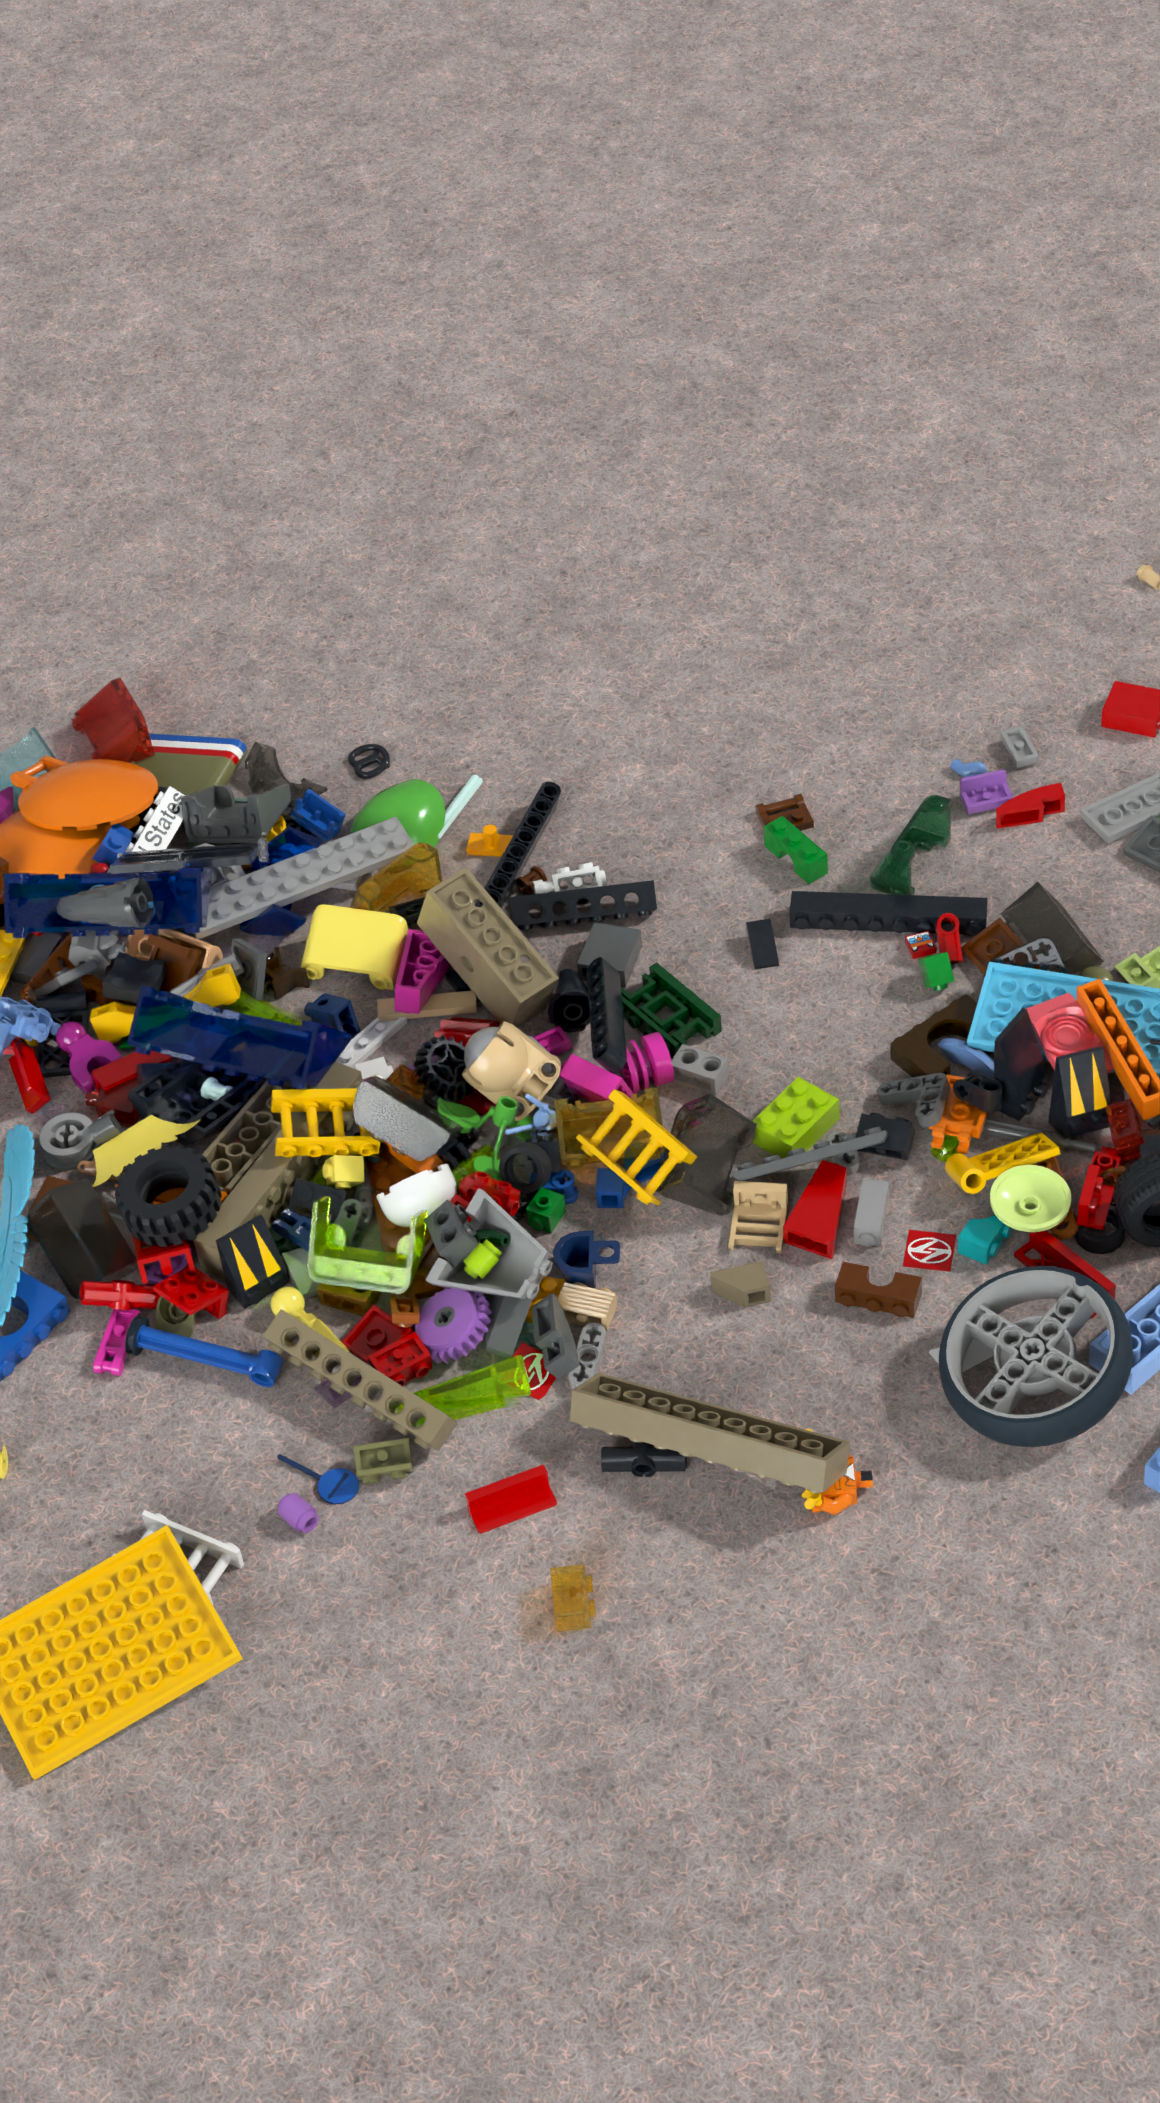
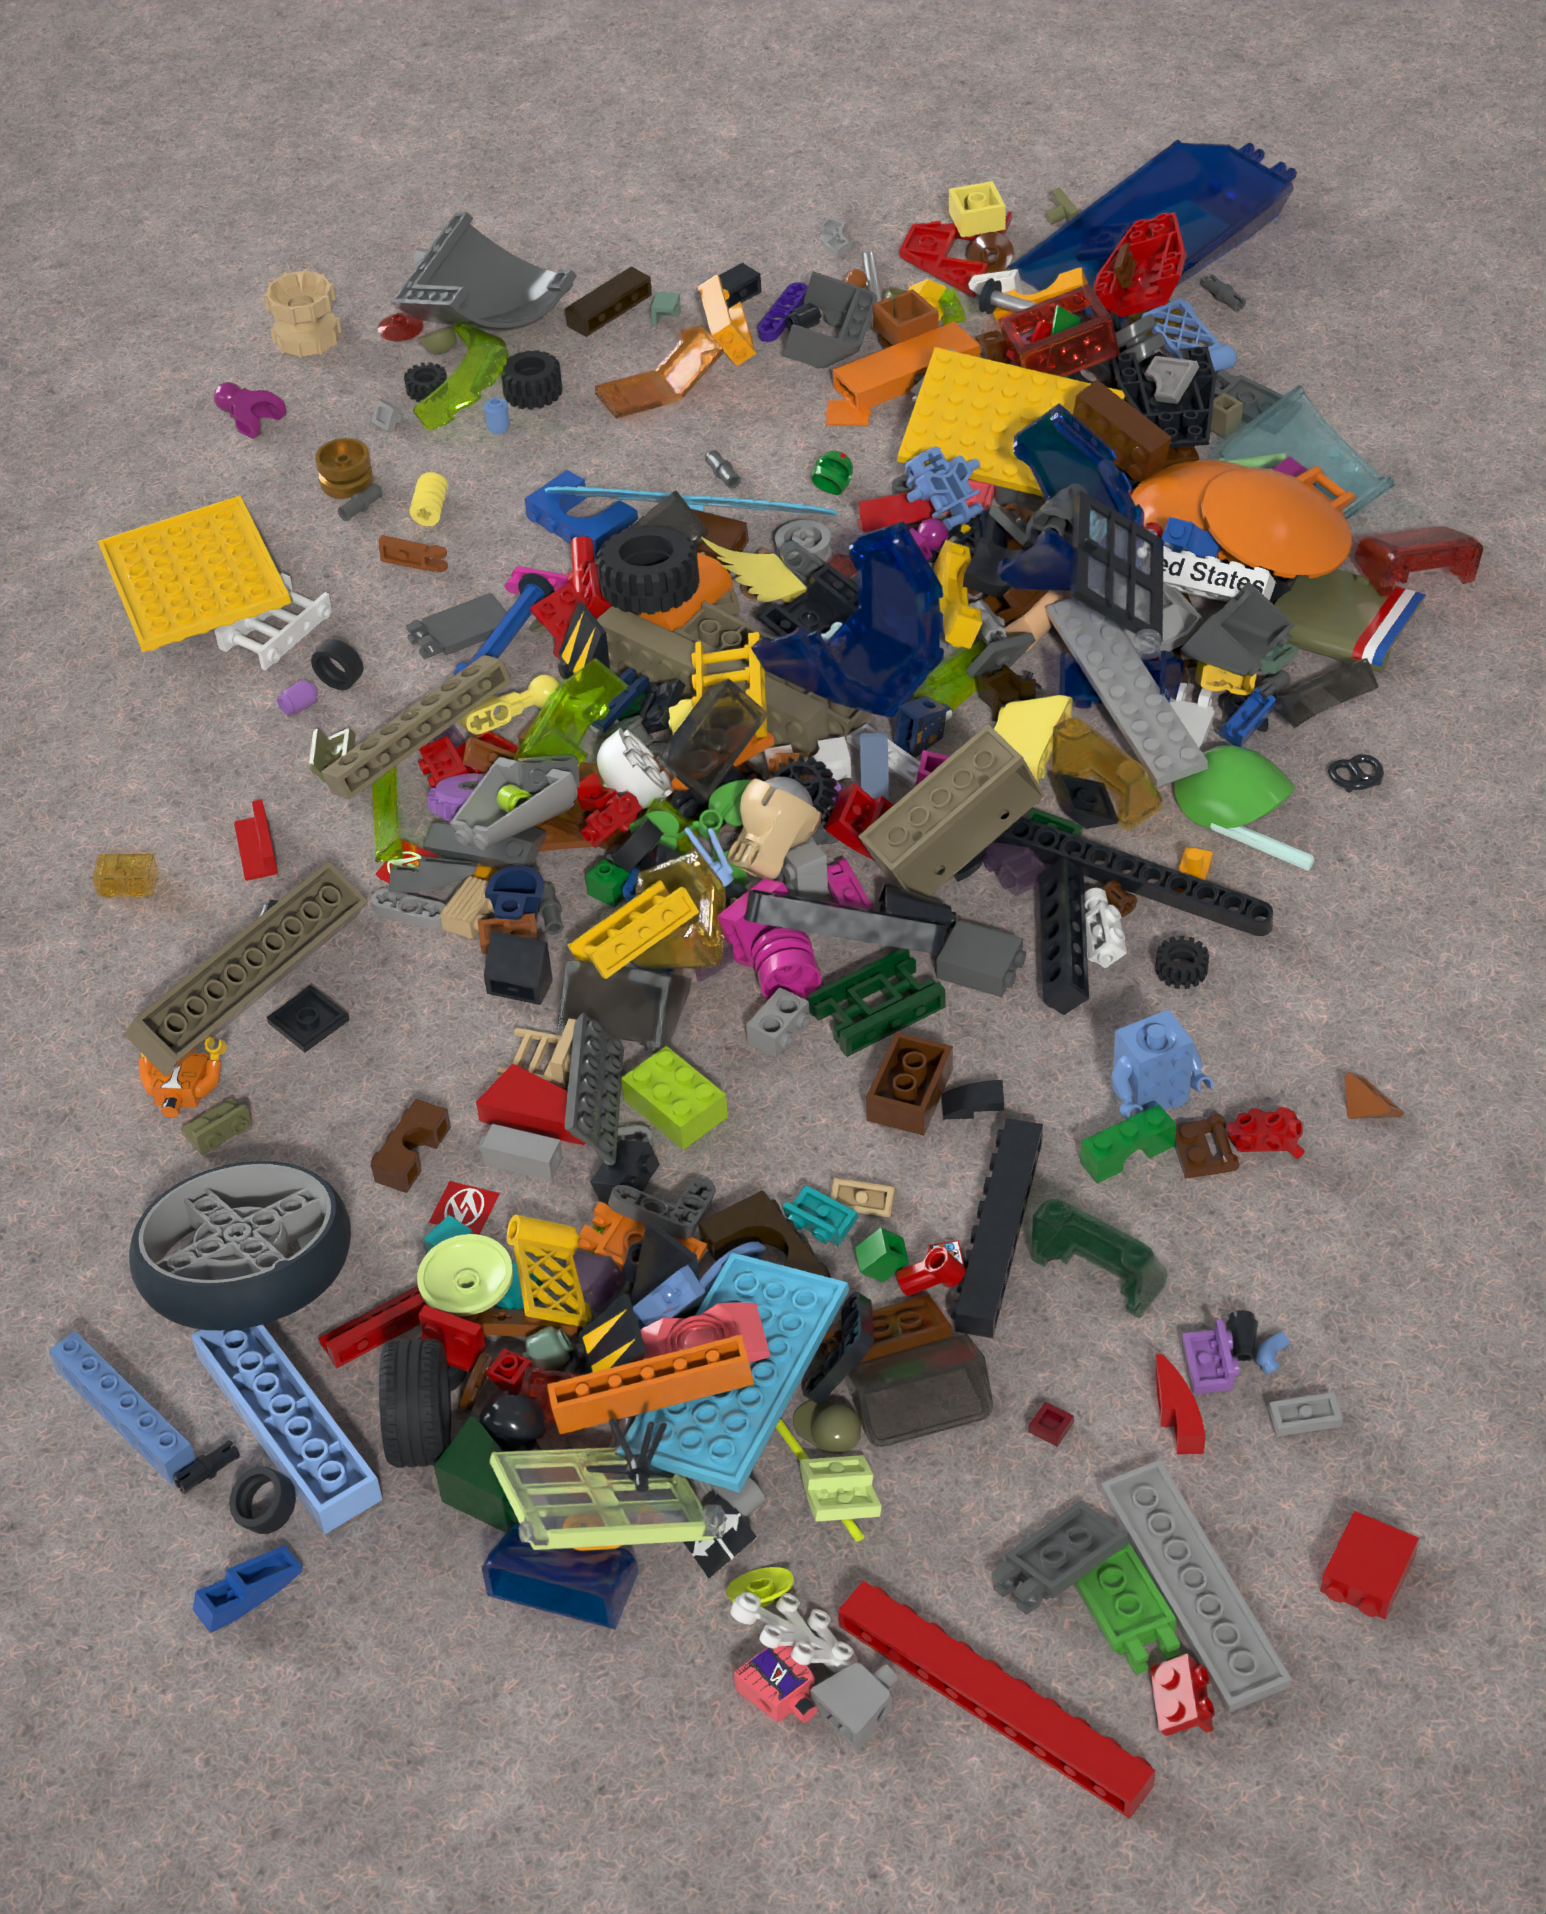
camera: 95 degrees right, 0 degrees up
blue piece [277,1454,359,1505] -> none
dark tan slope [710,1262,771,1307] -> none
none -> olive bracket [181,1097,252,1156]
none -> black tile [266,986,349,1053]
none -> black tyre [311,639,364,690]
none -> dark orange hinge [379,535,448,573]
none -> dark grey tile [406,593,508,659]
none -> dark orange hinge [478,913,538,954]
none -> black slope [484,931,553,1005]
none -> sand green head [523,1326,573,1374]
none -> clear purple slope [572,1253,625,1314]
none -> medium blue hinge [633,1265,706,1330]
none -> teal bracket [782,1185,859,1247]
none -> tan slope [831,1178,897,1218]
none -> sand blue slope [860,733,889,801]
none -> reddish brown brick [866,1032,953,1136]
none -> dark red plate [1028,1401,1074,1447]
none -> medium blue torso [1112,1009,1213,1119]
none -> black tyre [1155,936,1209,989]
none -> black cone [1226,1310,1258,1361]
none -> red brick [1227,1107,1305,1159]
none -> dark orange slope [1345,1072,1404,1119]

